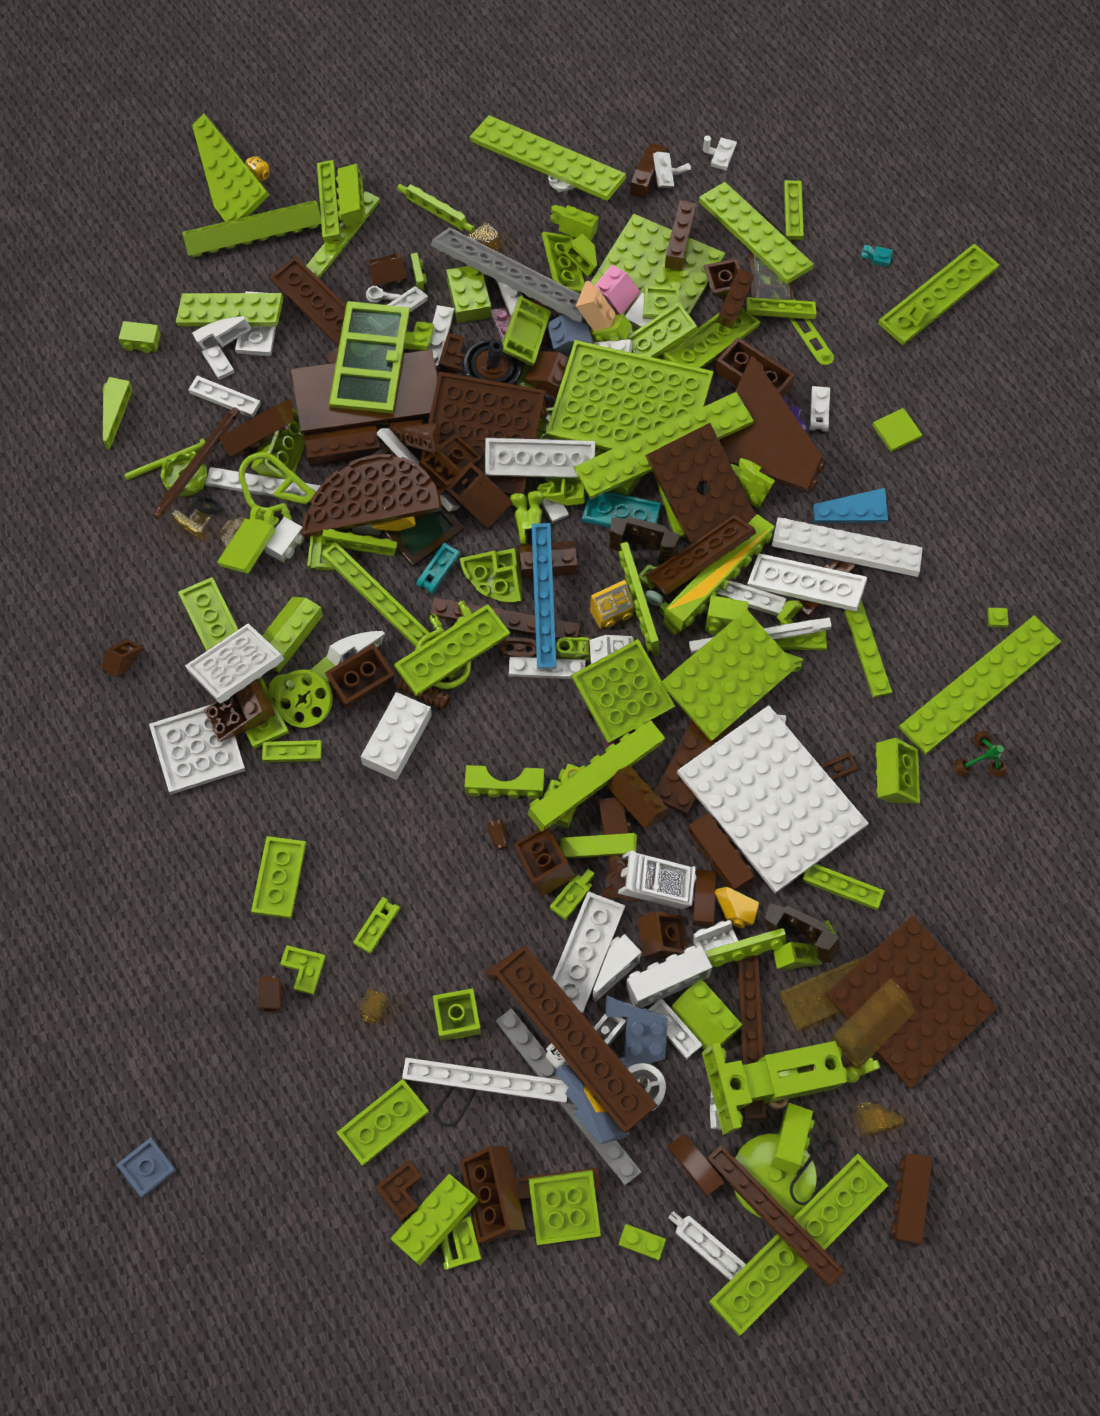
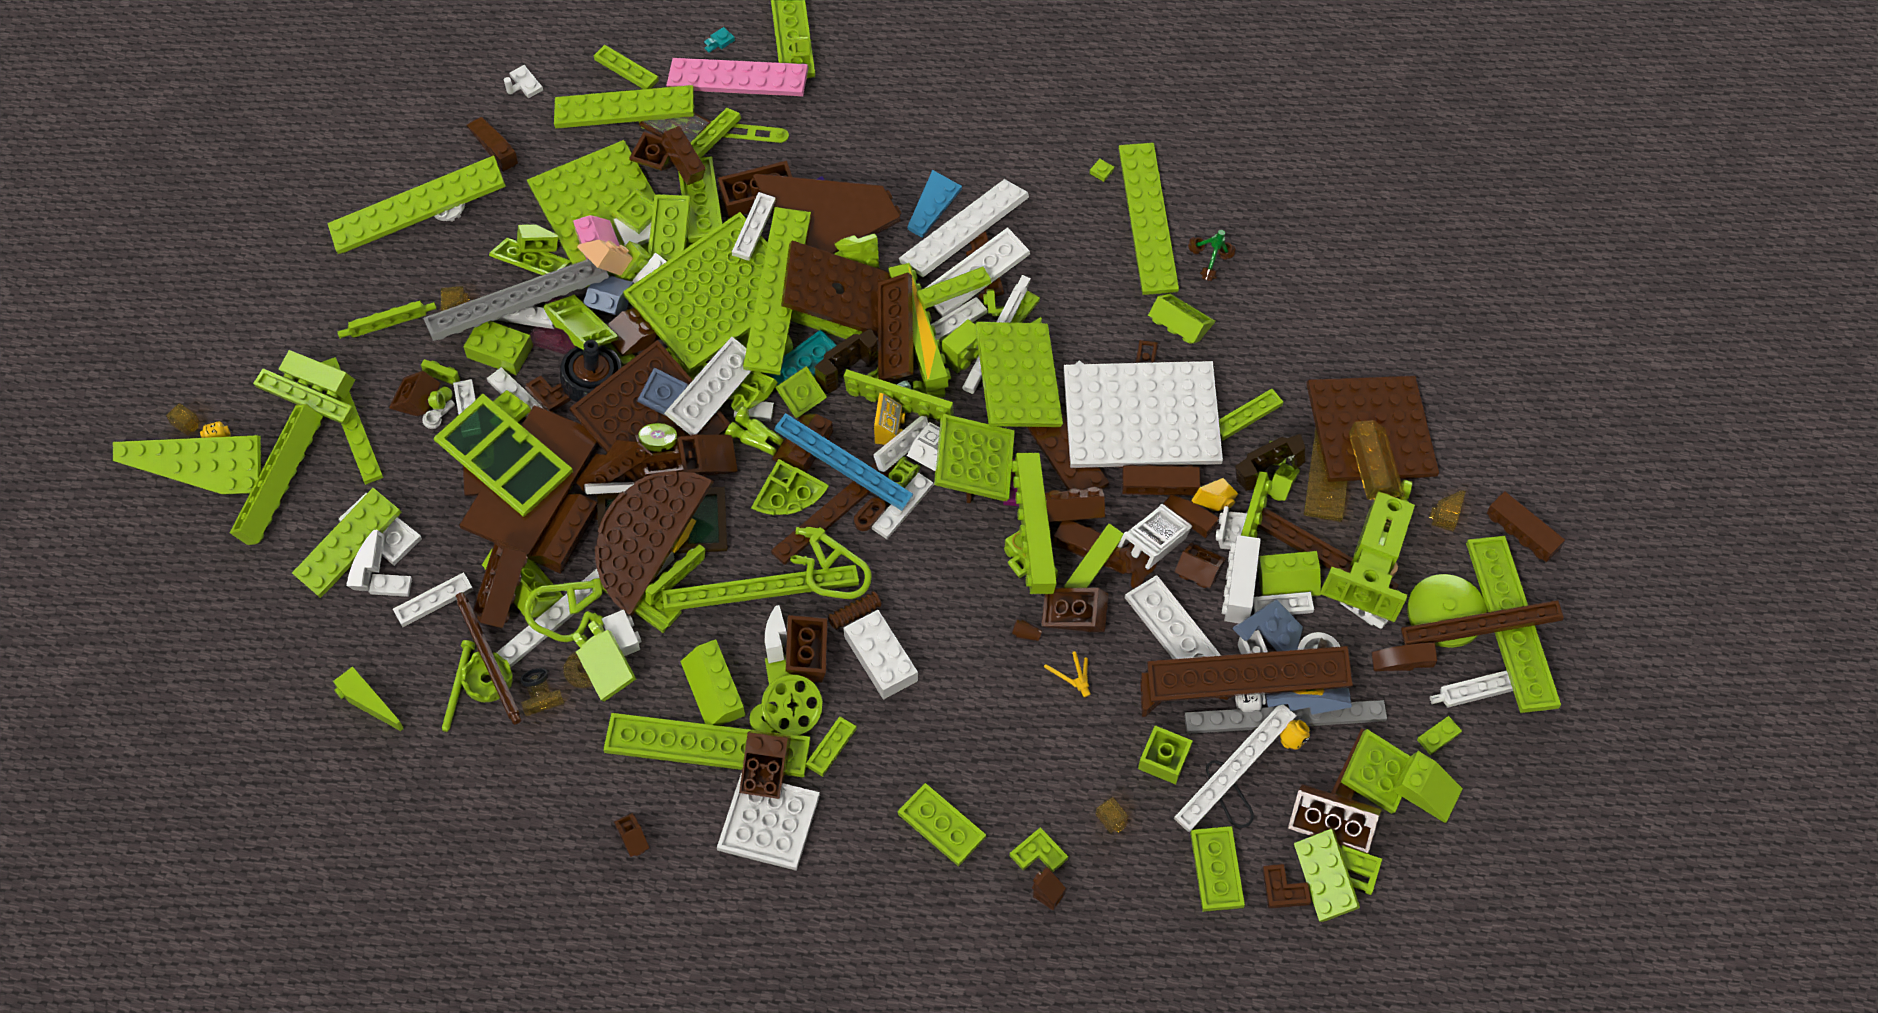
camera: 55 degrees left, 5 degrees down
lime brick [119,321,161,353] -> none
white plate [185,624,284,703] -> none
reddish brown plate [269,256,367,346] -> none
lime plate [353,897,401,954] -> none
lime plate [394,604,510,696] -> none
teal plate [416,543,460,594] -> none
lime arch [465,765,544,799] -> none
lime hinge [550,205,599,241] -> none
lime hinge [550,869,595,921] -> none
white slope [592,934,641,1002] -> none
white plate [653,152,691,188] -> none
reddish brown brick [665,200,696,271] -> none
lime brick [771,1103,814,1175] -> none
black piece [790,1138,839,1206] -> none
white plate [809,386,830,432] -> none
lime plate [844,600,892,699] -> none
lime tile [872,408,922,452] -> none
none -> clear yellow brick [166,403,200,436]
none -> lime plate [428,387,453,410]
none -> sand blue tile [637,368,688,416]
none -> lime tile [638,423,677,452]
none -> bright pink plate [667,58,808,96]
none -> white plate [732,192,776,261]
none -> lime plate [775,366,827,418]
none -> white plate [873,416,928,472]
none -> lime plate [917,267,991,309]
none -> yellow plant [1044,651,1091,697]
none -> yellow head [1280,720,1310,750]
none -> lime slope [1393,751,1463,823]

